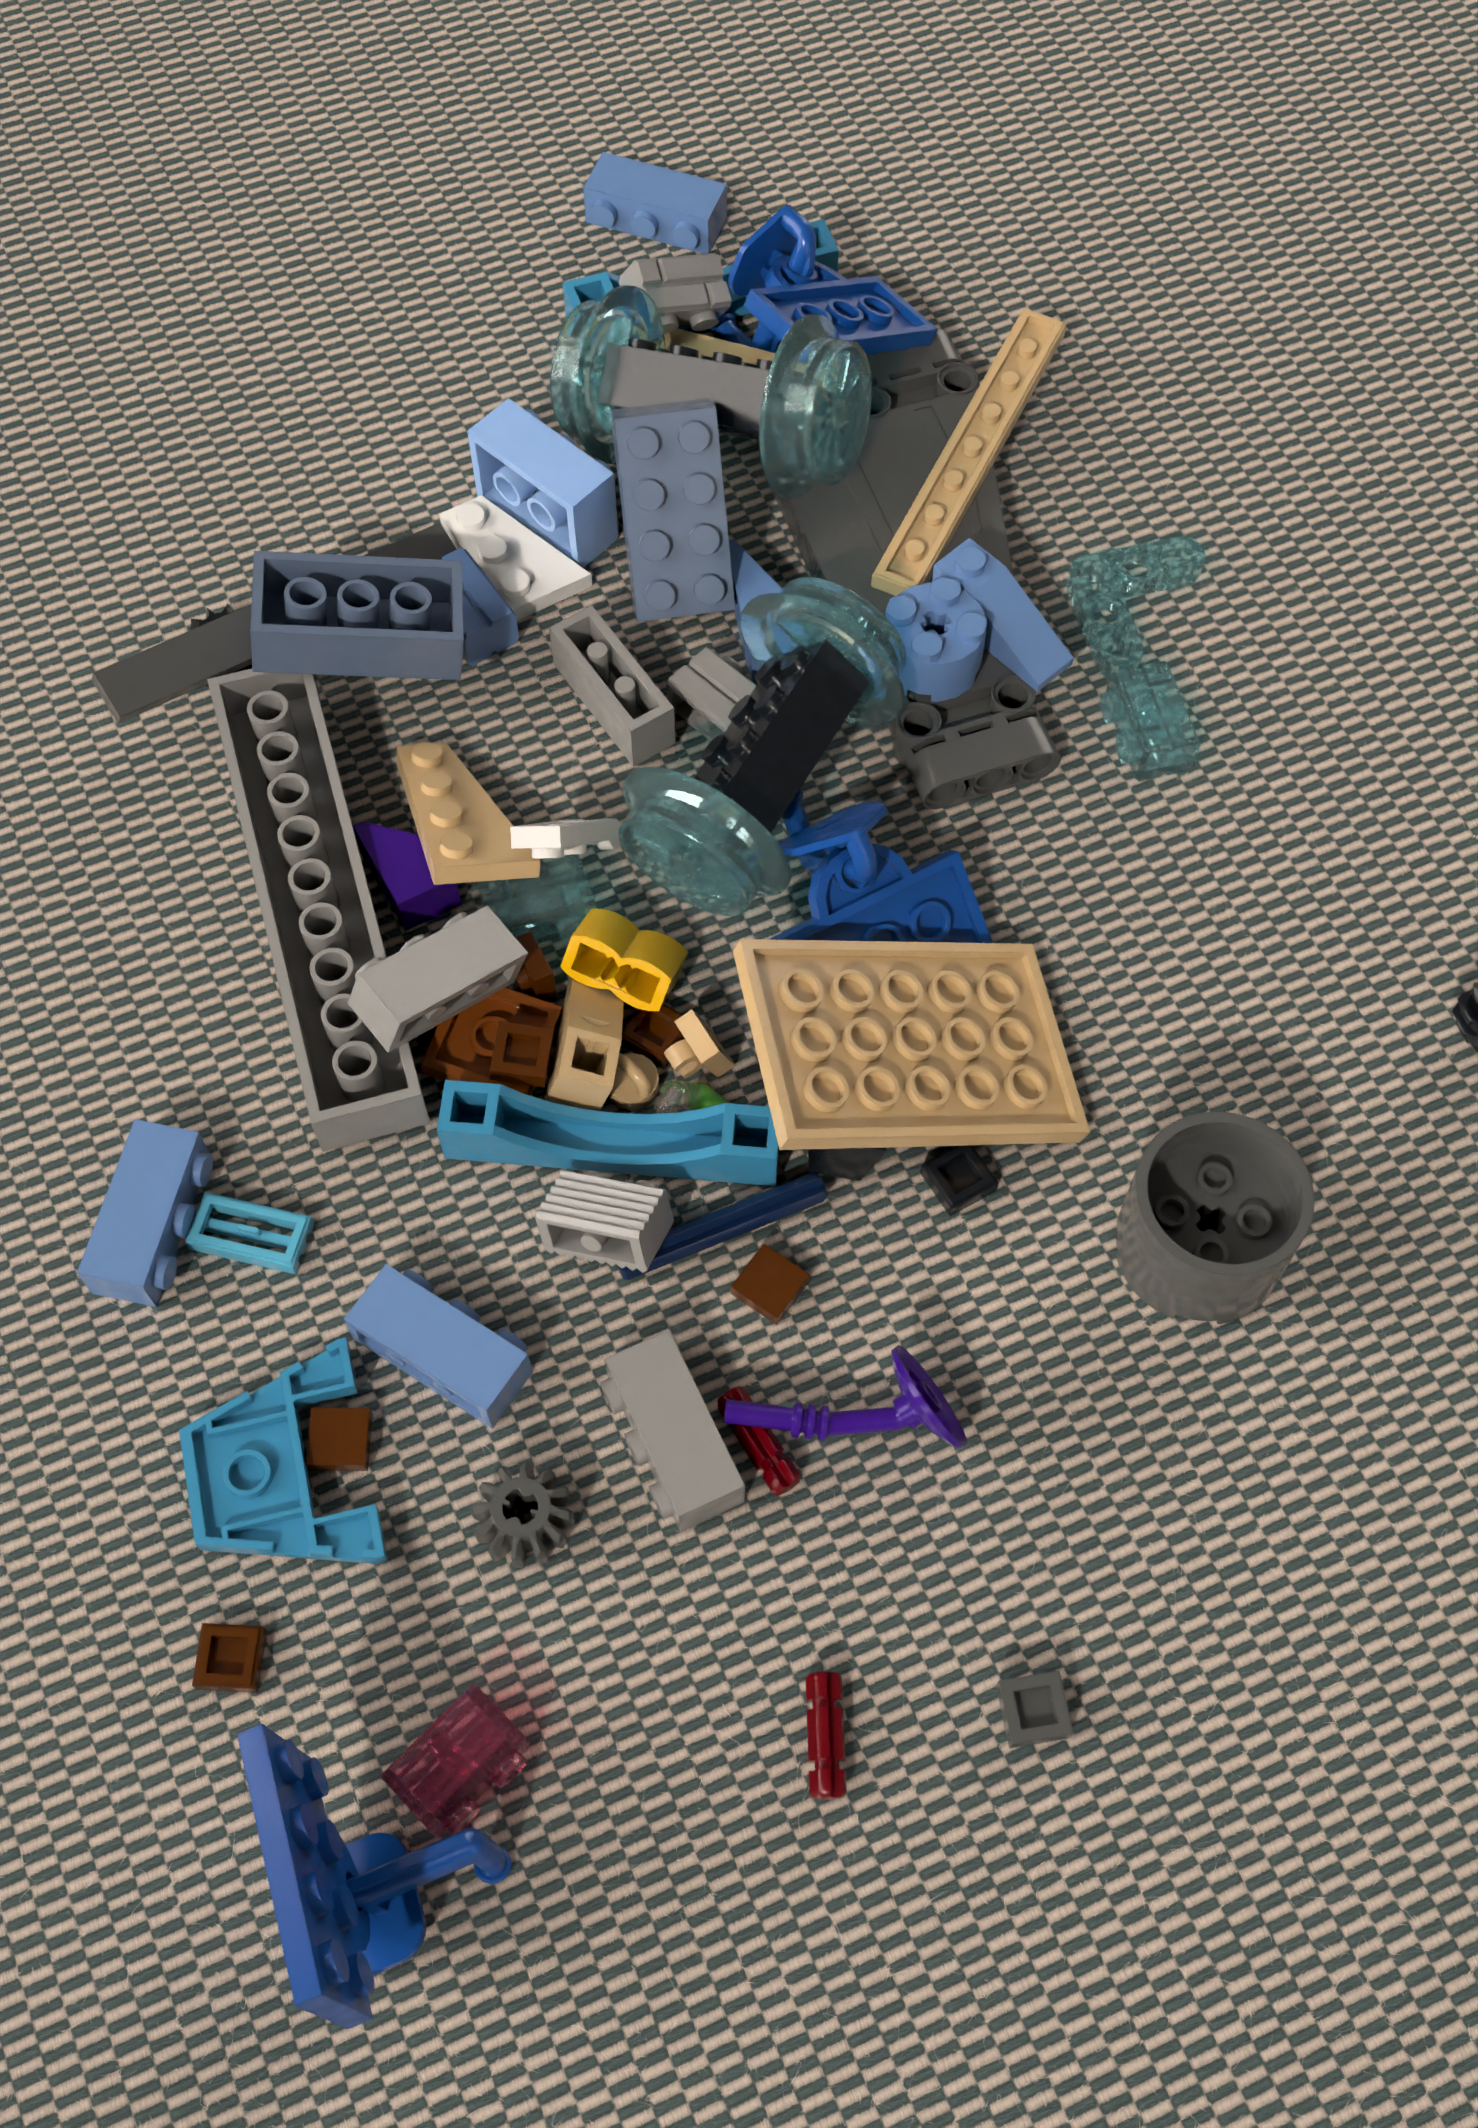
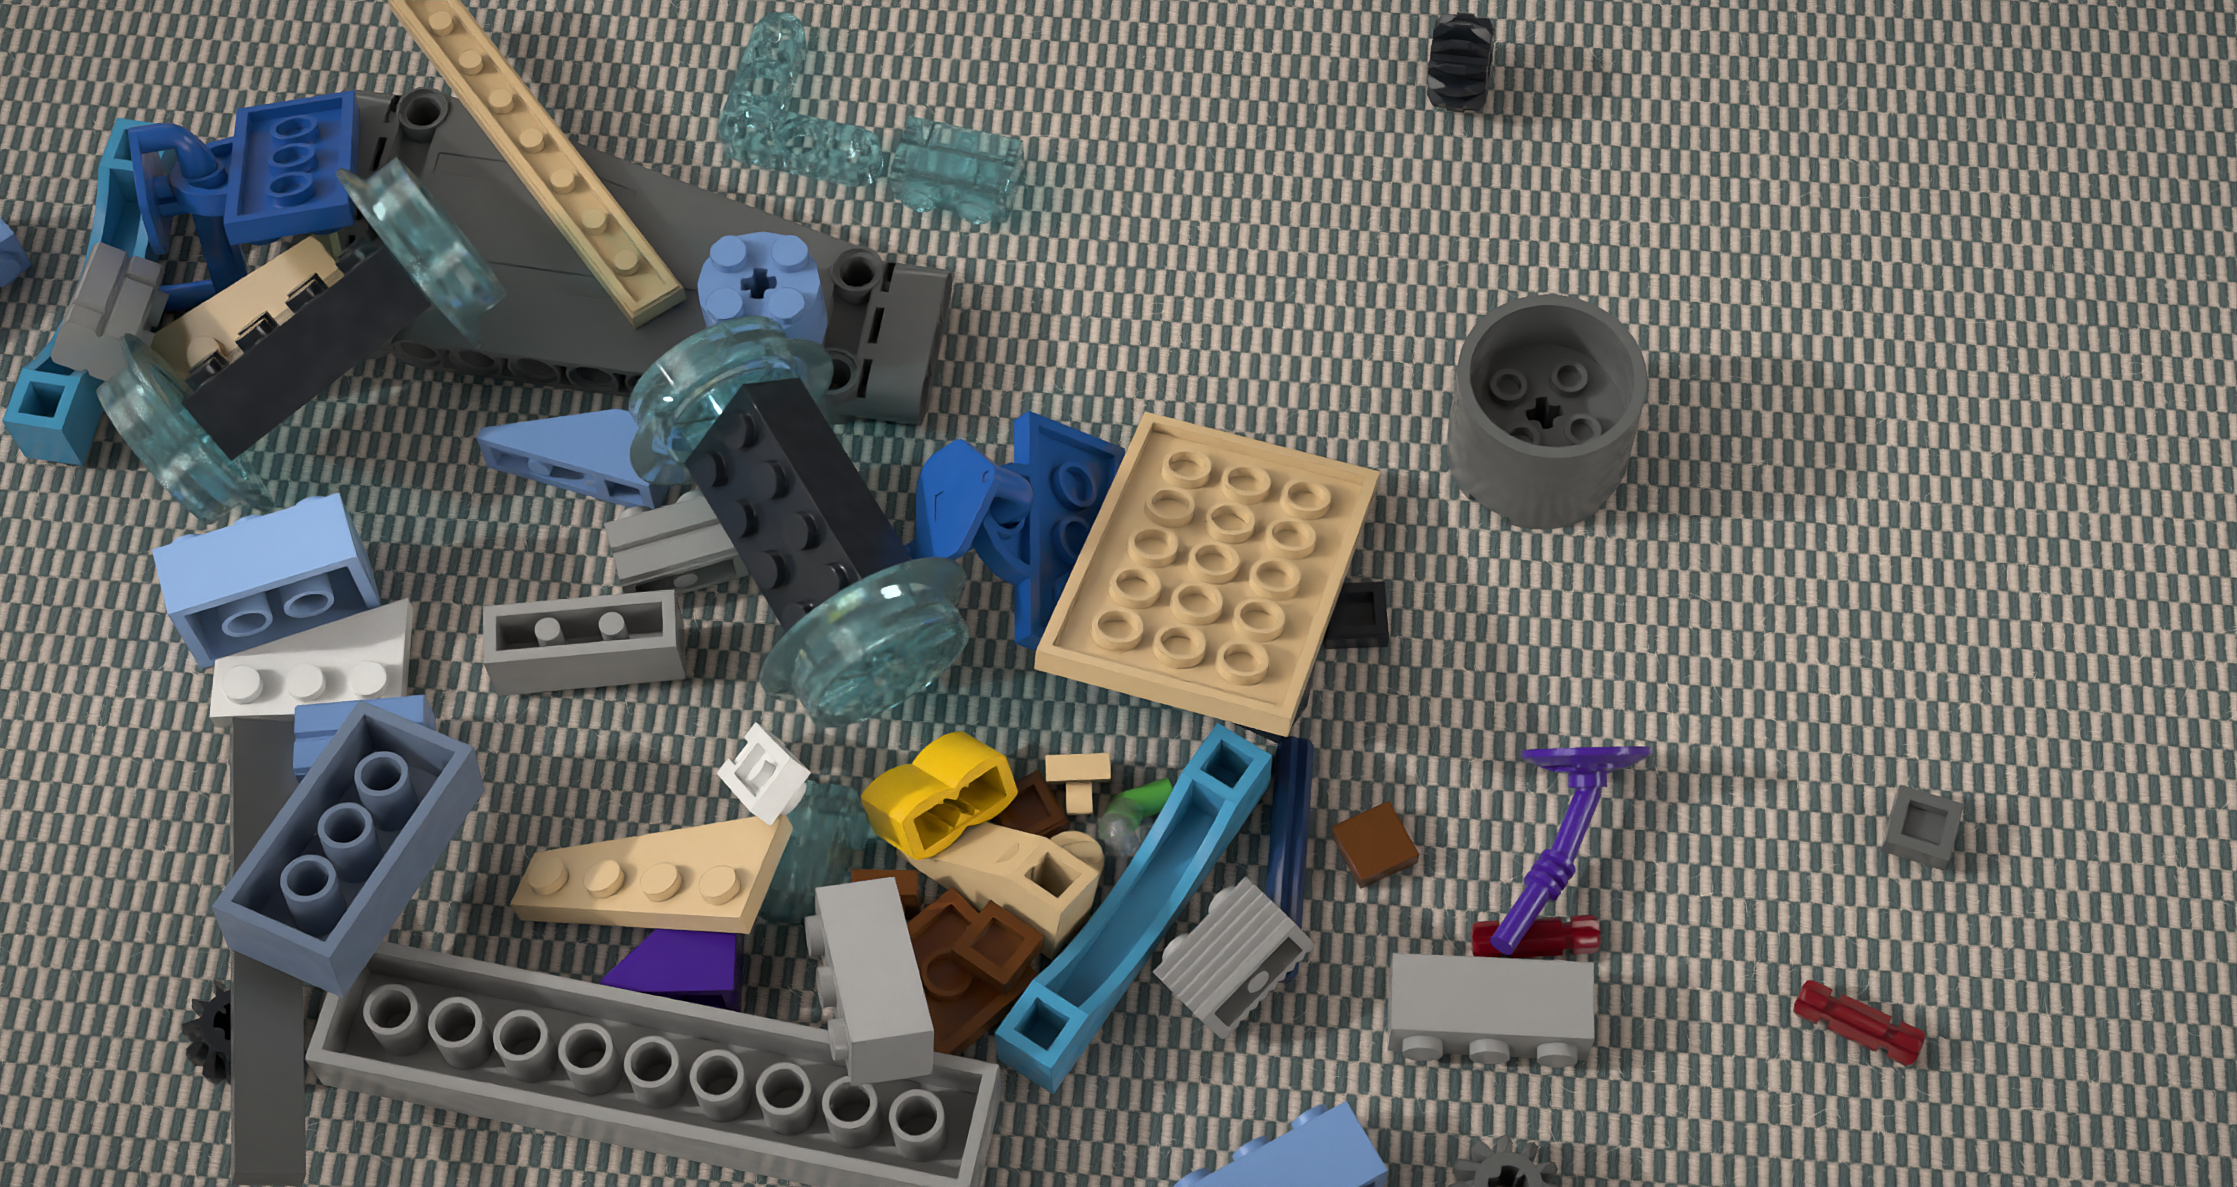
camera: 60 degrees left, 0 degrees up
sand blue brick [610,398,736,622] -> none
medium blue slope [932,537,1074,692] -> none

